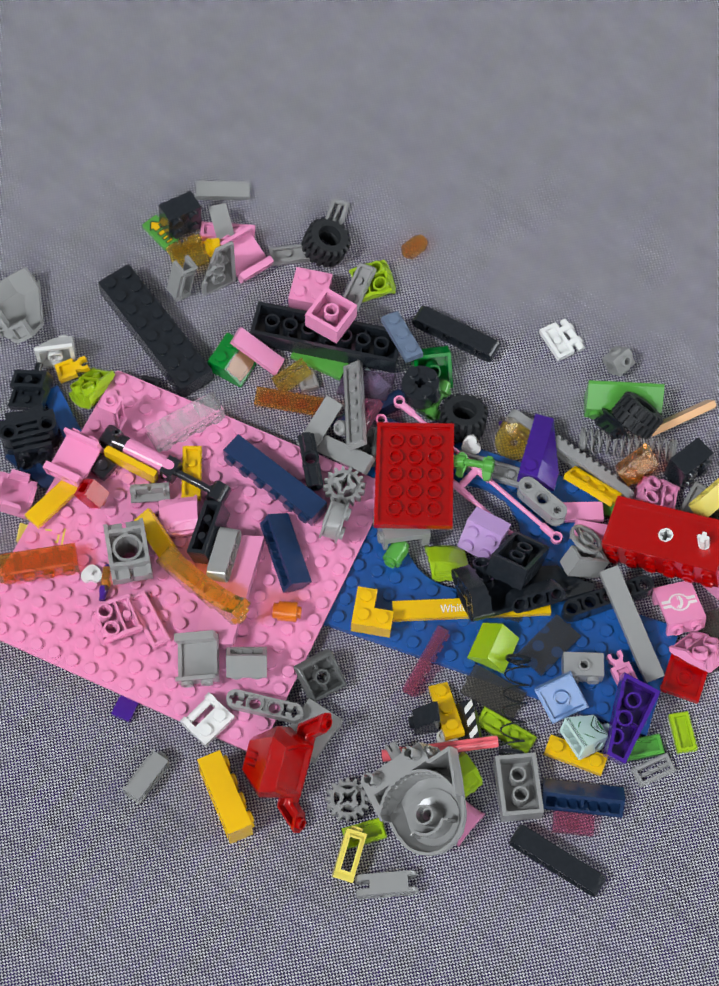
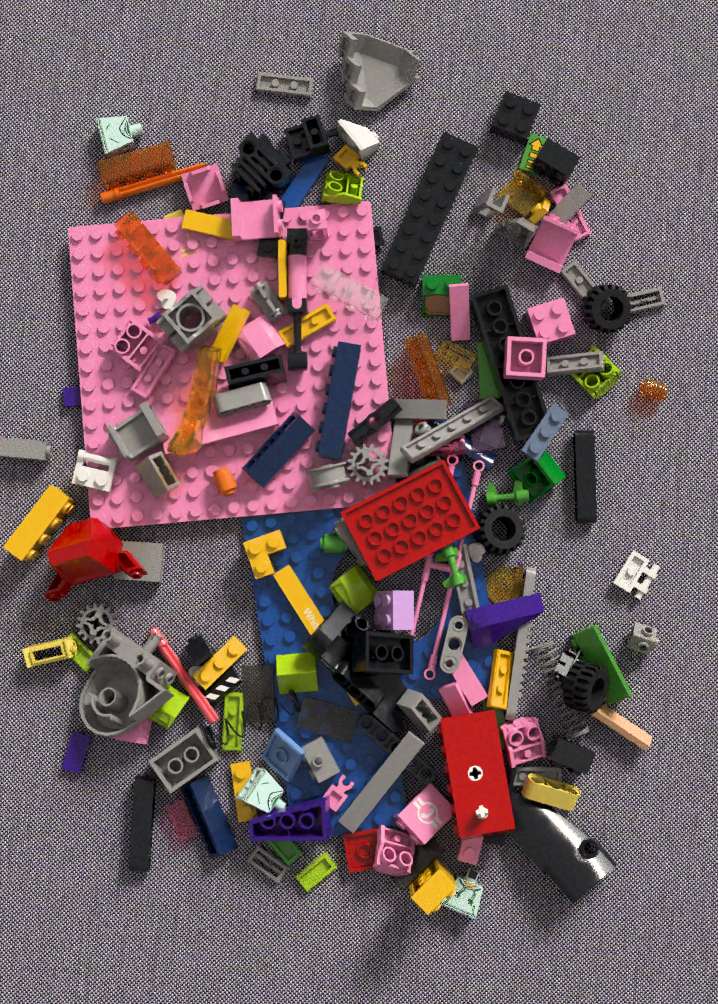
camera: 65 degrees right, 20 degrees up
brick [74,479,110,509] -> none
light grey tile [196,181,250,200] -> none
light grey beam [226,689,303,724] -> none
dark grey brick [294,649,347,702] -> none
light grey piece [355,870,419,899] -> none
black brick [401,366,441,409] -> none
clear pink piece [402,625,450,697] -> none
light grey wheel [569,525,602,554] -> none
clear orange brick [615,443,659,487] -> none
none -> dark purple tile [62,731,92,774]
none -> black brick [490,91,541,146]

